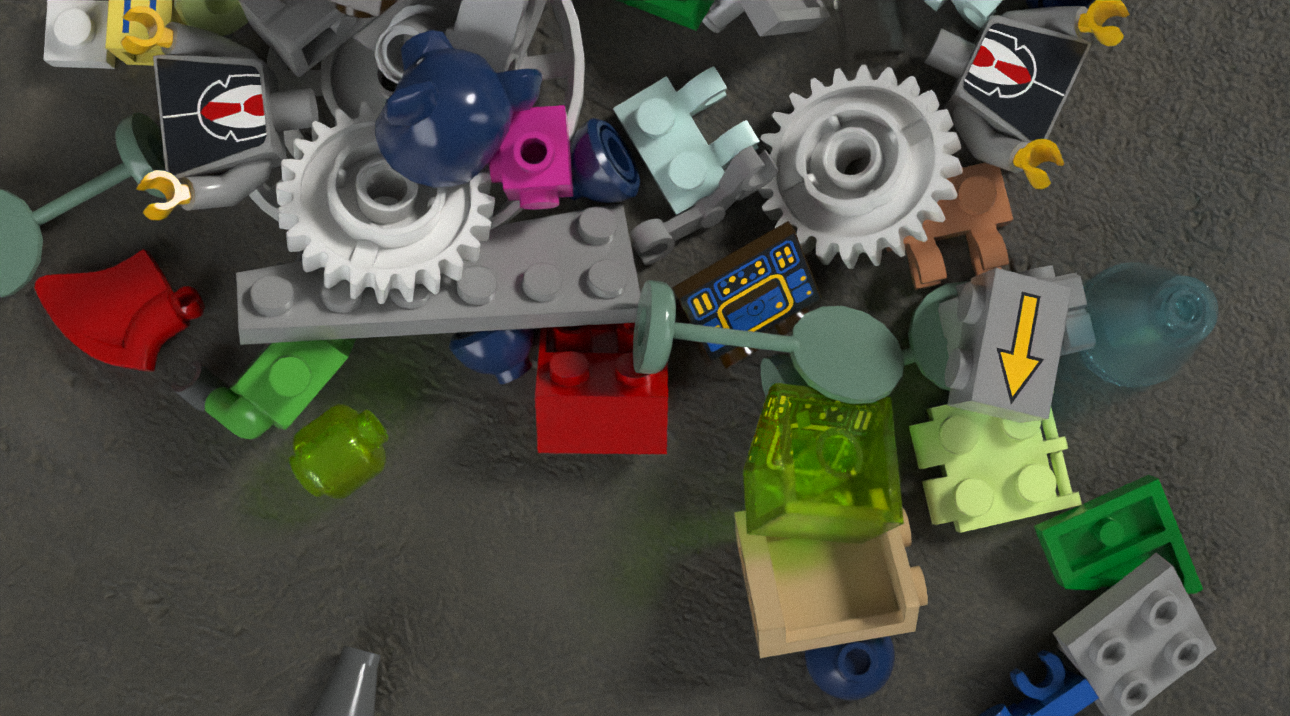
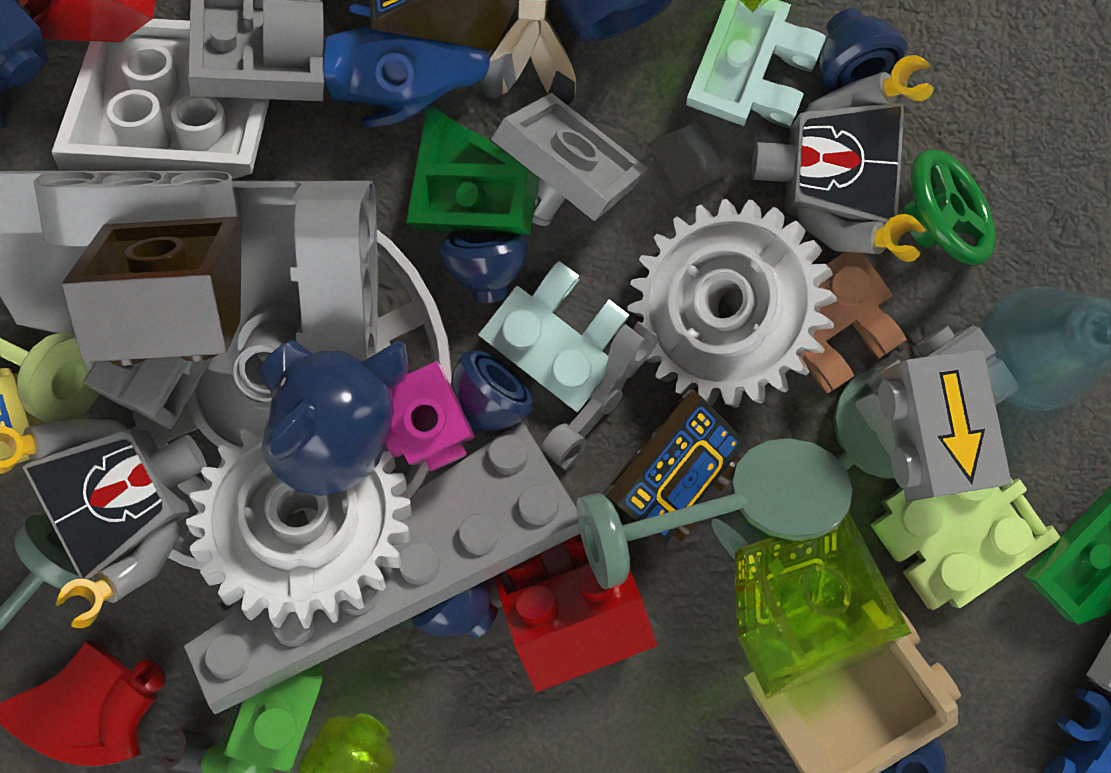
camera: 20 degrees left, 0 degrees up
none -> dark blue brick [439,232,528,303]
none -> green piece [904,149,996,266]

